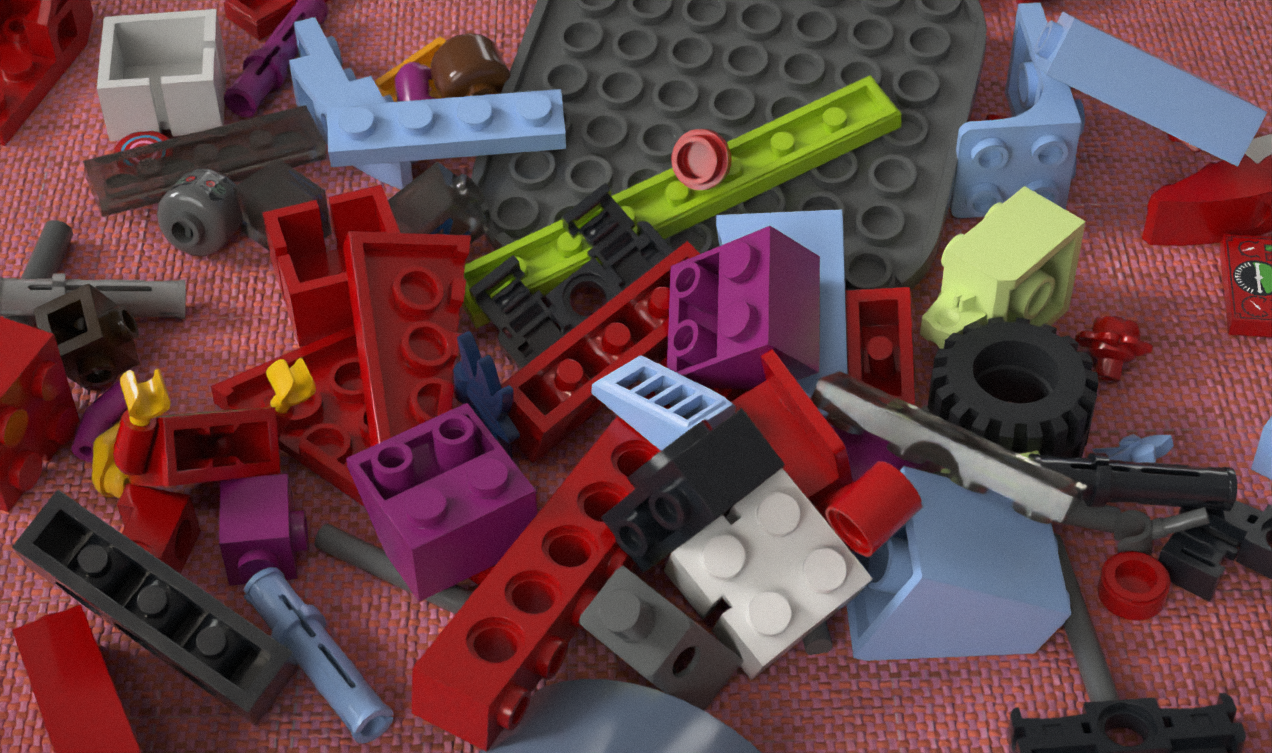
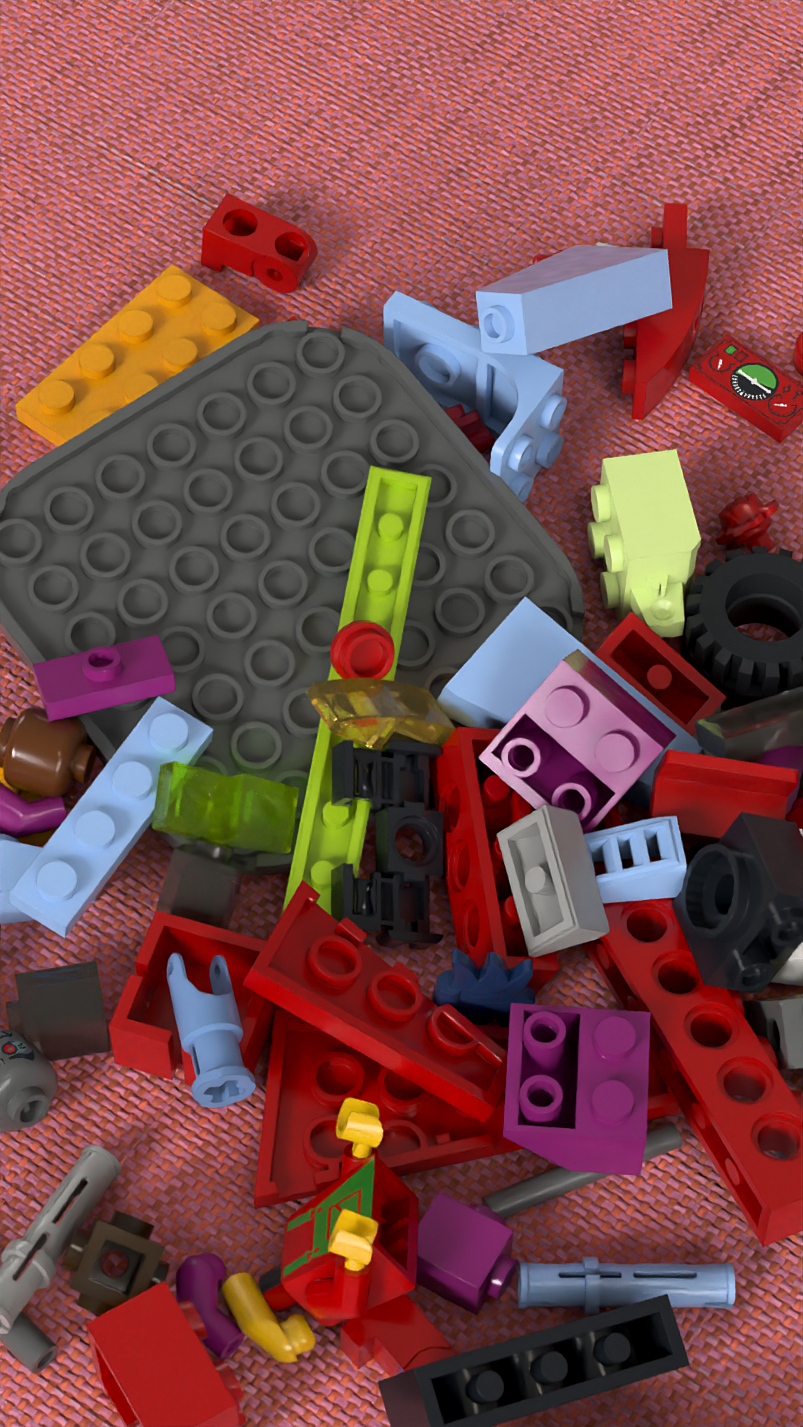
camera: 55 degrees left, 10 degrees up
none -> magenta plate [32,635,176,721]
none -> clear neon green slope [151,761,299,854]
none -> medium blue piece [167,953,256,1108]
none -> clear yellow slope [306,678,456,751]
none -> light grey slope [497,804,610,957]

